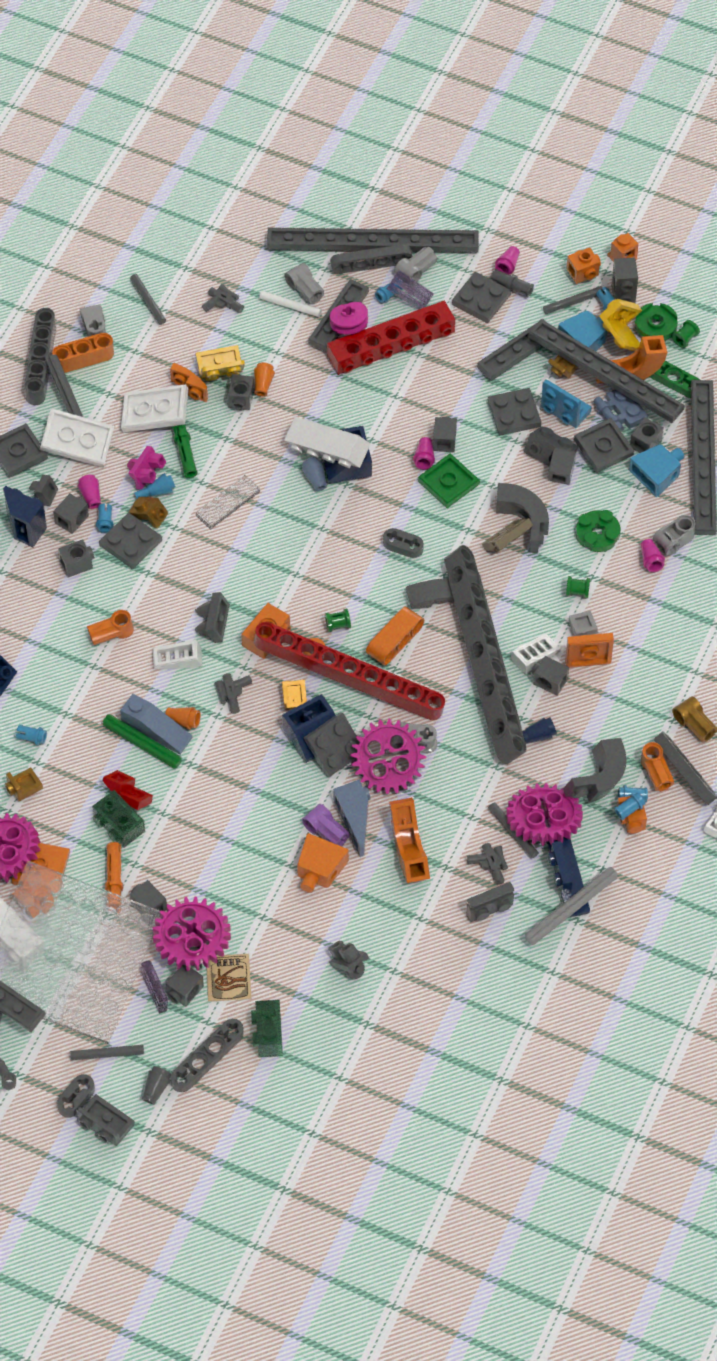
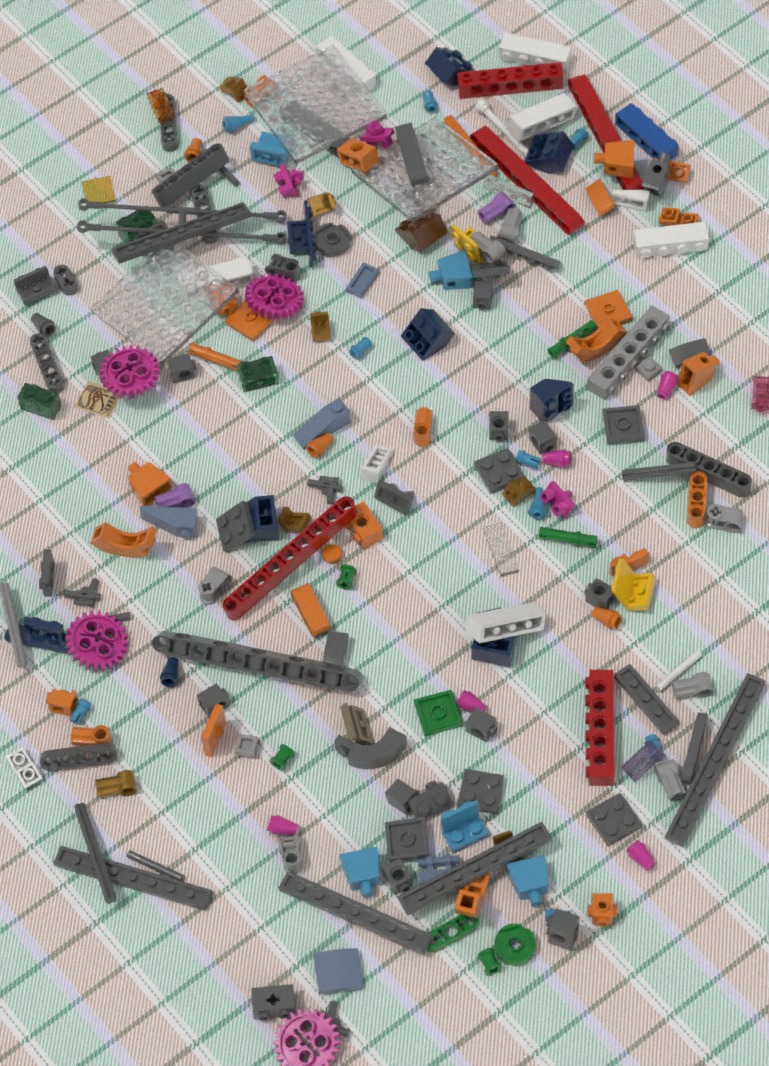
camera: 120 degrees right, 0 degrees up
dark grey tile [29,475,58,506] -> none
white tile [40,408,115,467] -> none
dark grey bar [70,1045,144,1061] -> none
green axle [103,714,182,768] -> none
red slope [103,770,153,810] -> none
white tile [121,384,188,433] -> none
dark grey bar [130,274,166,325] -> none
clear purple tile [141,960,168,1014] -> none
dark grey piece [202,284,244,313] -> none
dark grey hips [328,940,369,979] -> none
dark pink piece [330,302,368,335] -> none
dark pink gear [351,718,427,794] -> none
dark grey beam [383,528,424,558] -> none
dark grey plate [477,319,546,381] -> none
dark grey pin [490,269,534,297] -> none
white slope [511,634,561,675] -> none
dark grey bar [543,286,604,314] -> none
dark grey arch [563,738,627,803] -> none
green plate [576,510,621,552] -> none
yellow bracket [599,299,642,352] -> none
orange brick [607,233,639,262] -> none
dark azure pin [614,792,645,820] -> none

